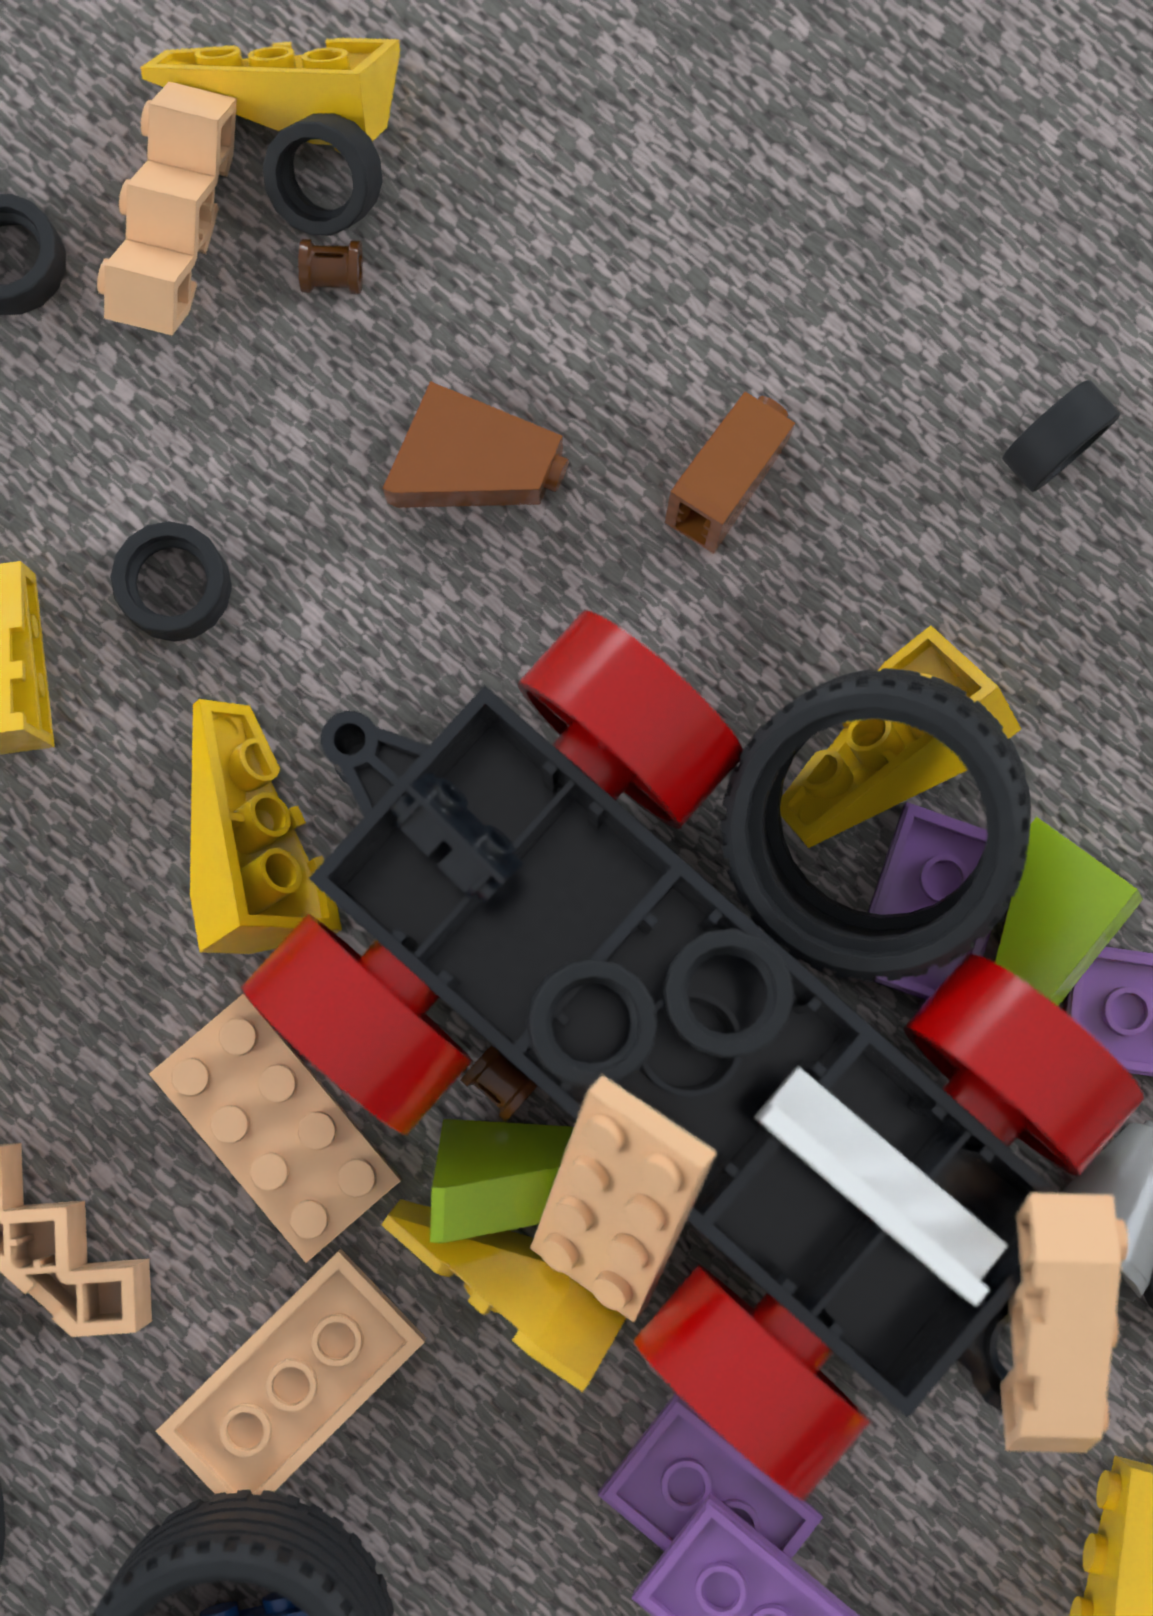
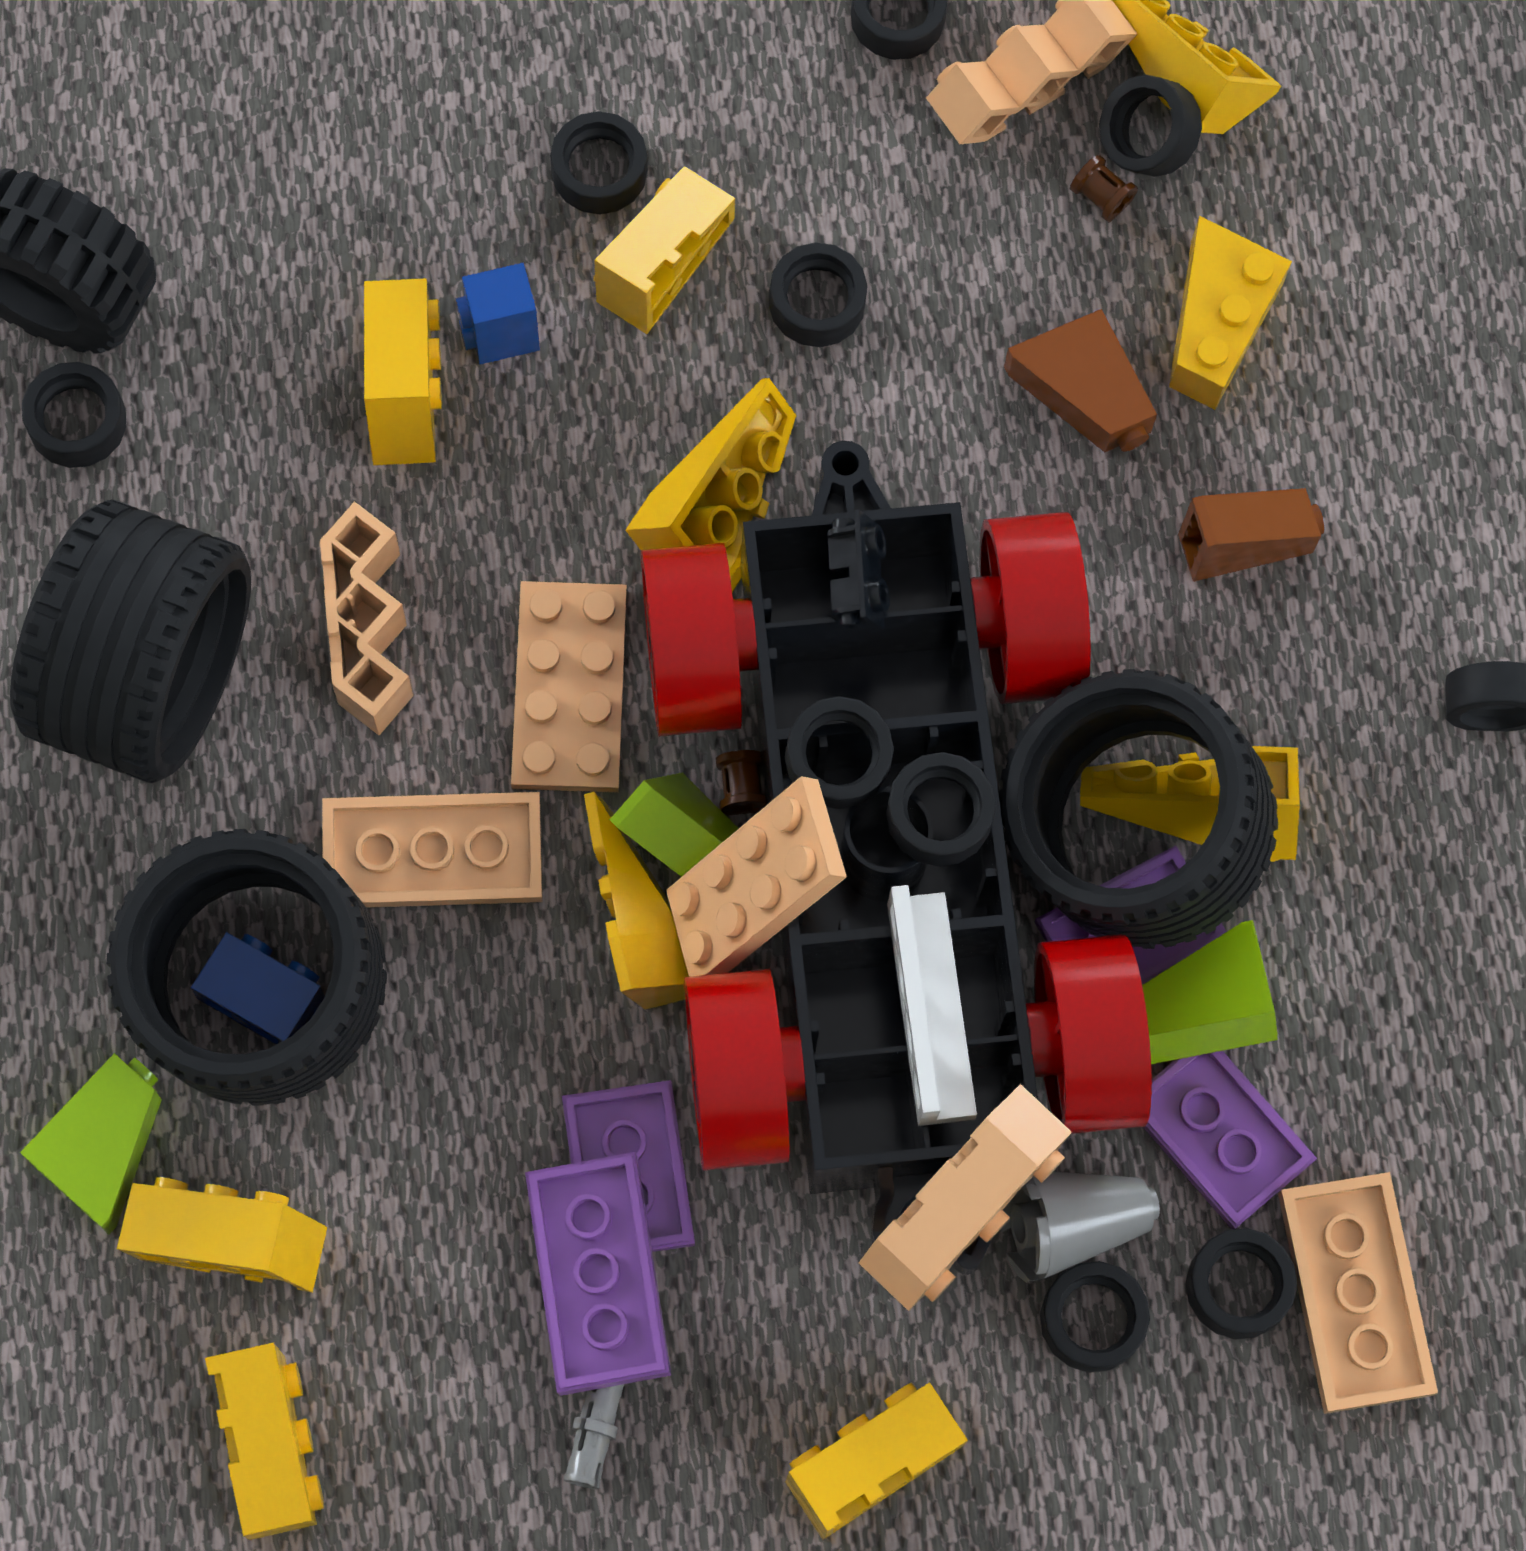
camera: 40 degrees right, 10 degrees down
none -> yellow wedge [1169,215,1292,410]

